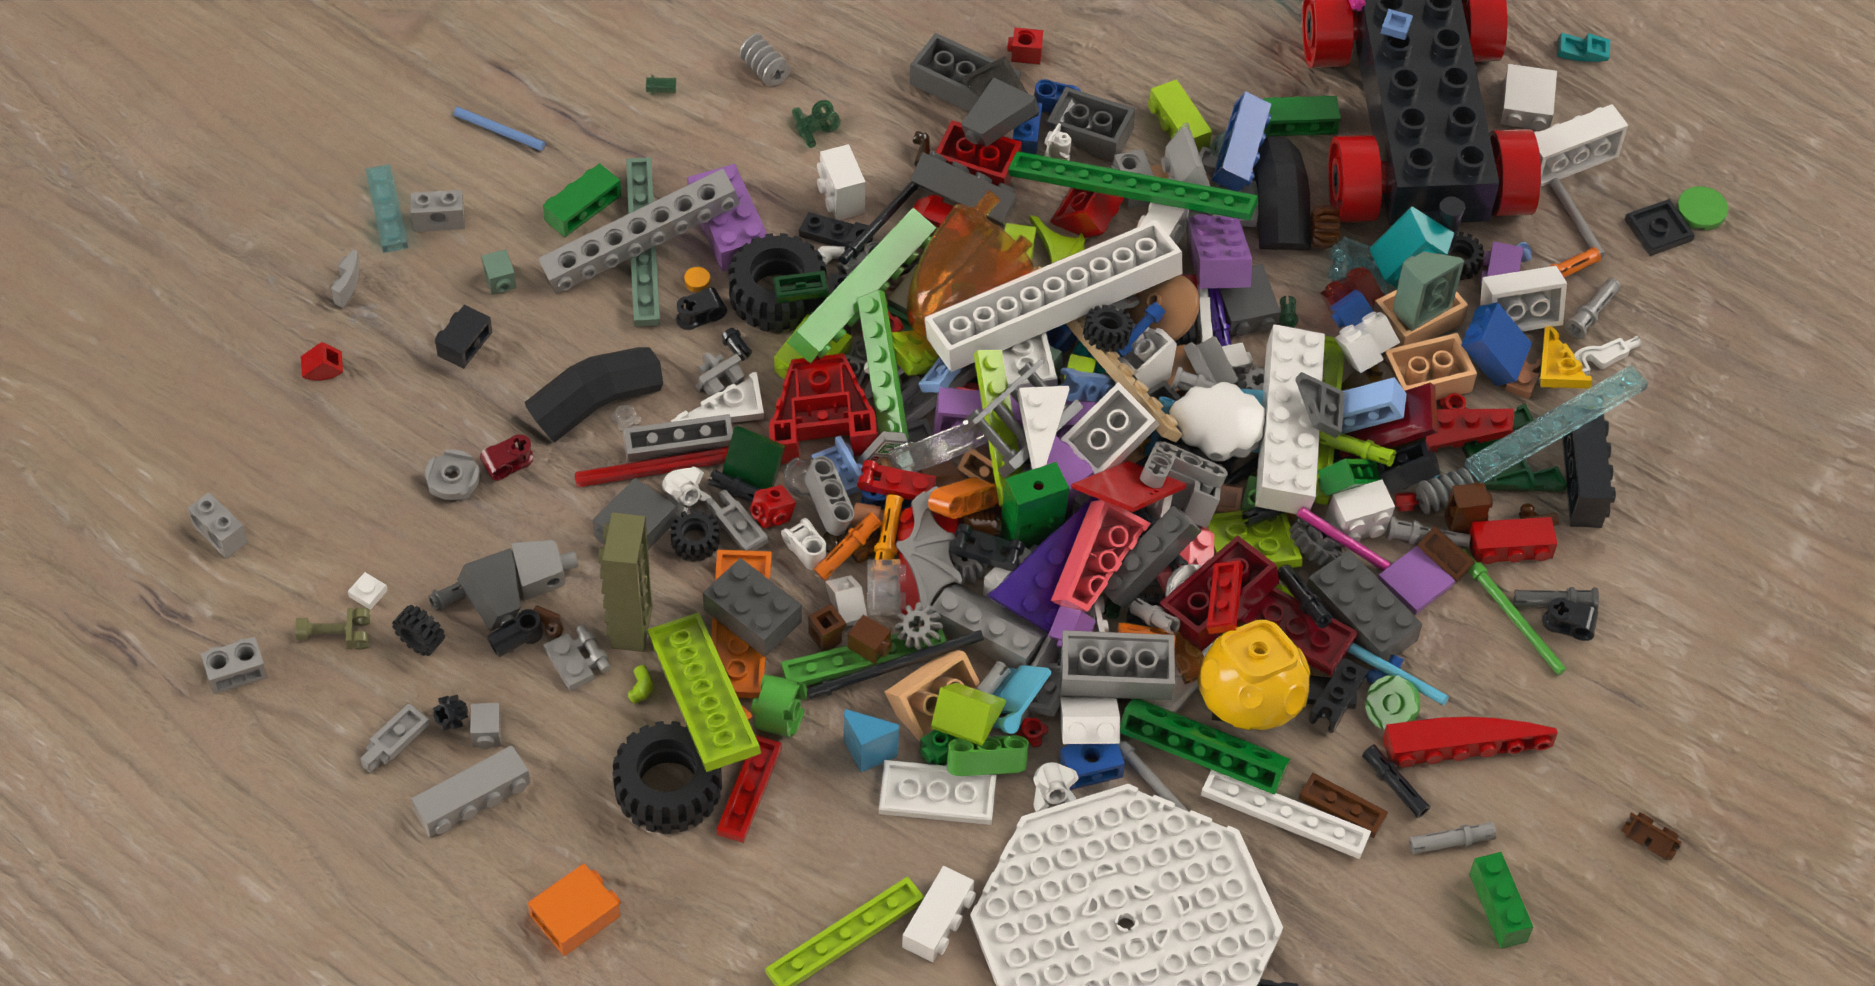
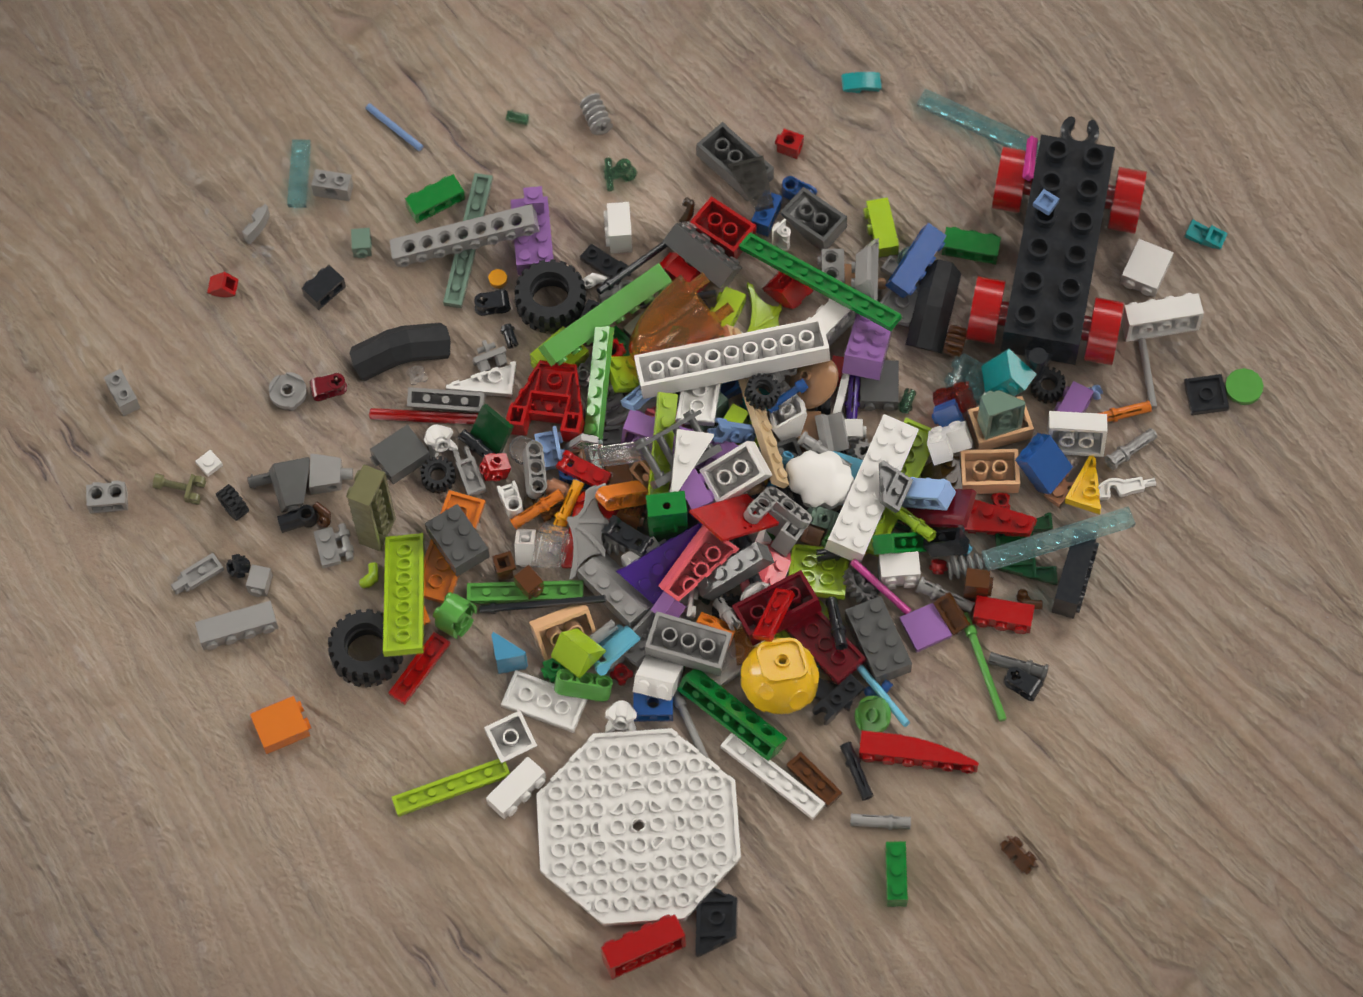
camera: 20 degrees right, 10 degrees up
dark green tile [773,271,829,303] -> none
light grey gear [895,602,943,650] -> none
dark grey slope [961,78,1040,147] -> none
none -> white slope [484,711,537,763]
none -> medium lavender brick [523,186,545,214]
none -> sand green brick [807,505,839,531]

